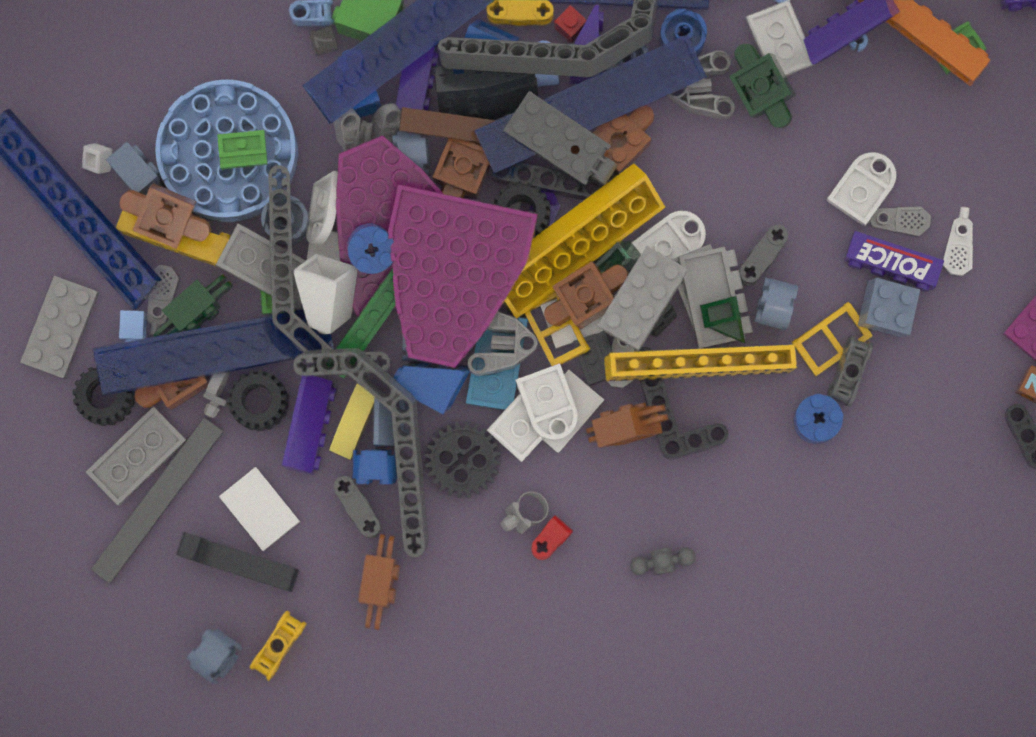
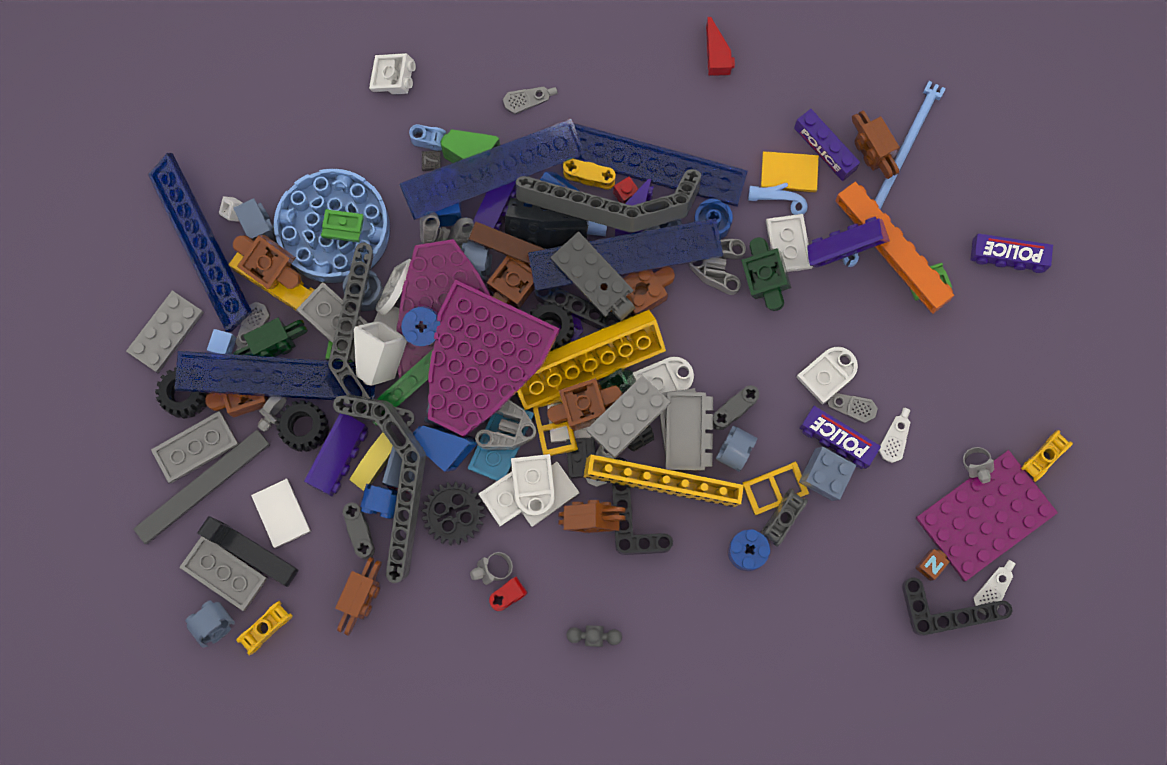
camera: 10 degrees right, 5 degrees down
dark green slope [700,296,745,344] -> none
none -> light grey plate [179,536,268,611]

